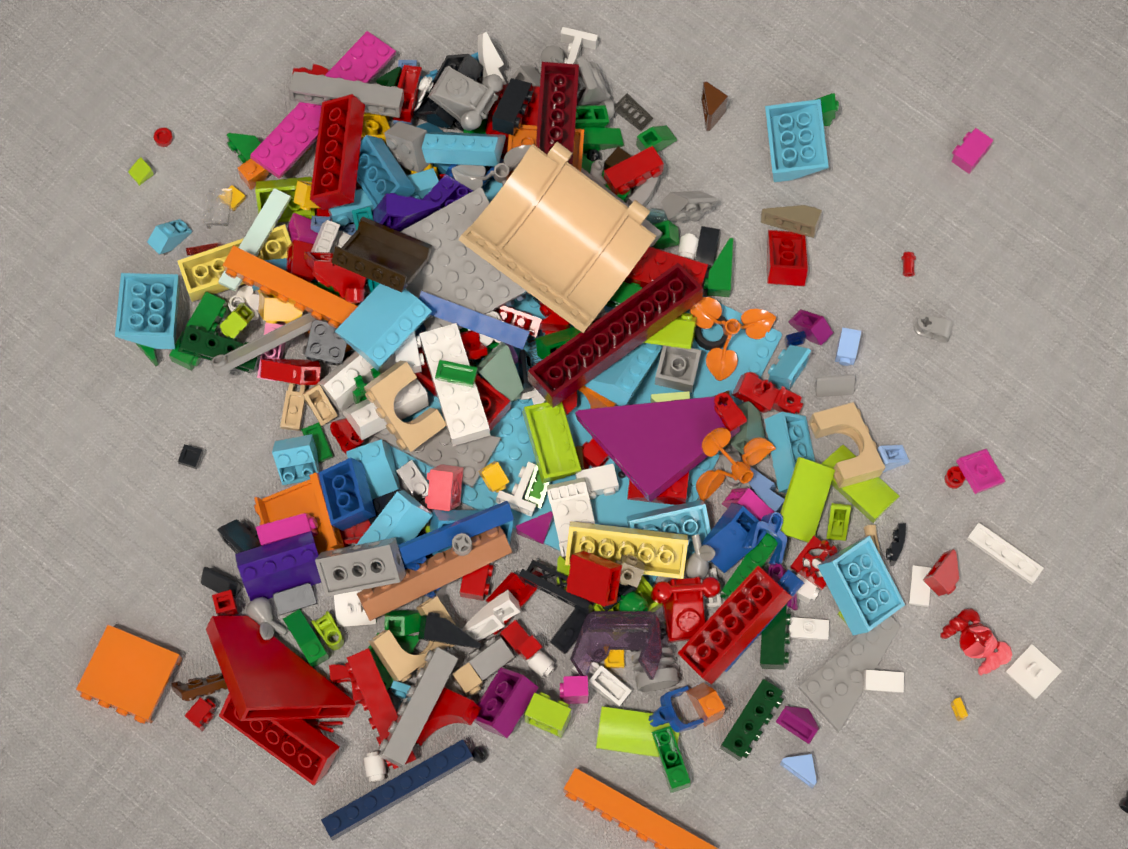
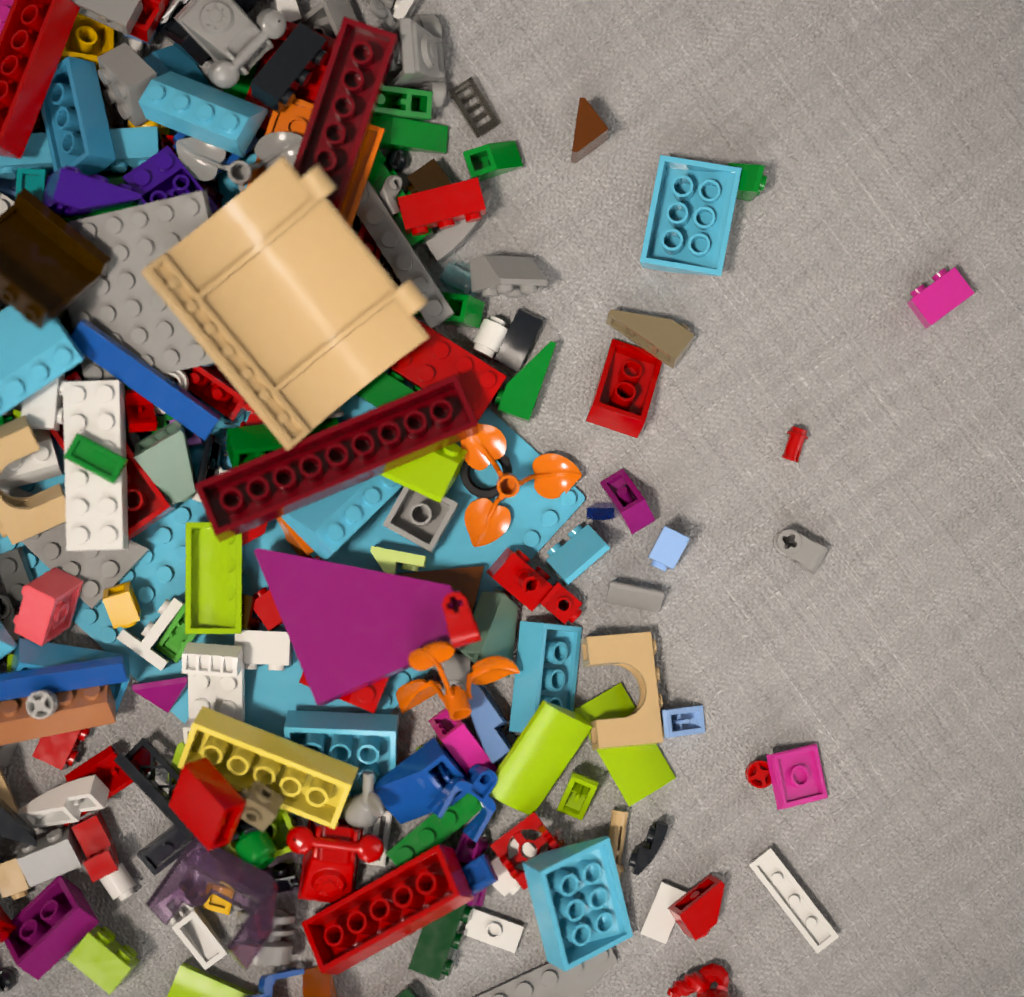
camera: 20 degrees right, 15 degrees up
dark pink brick [560,676,588,704] -> none

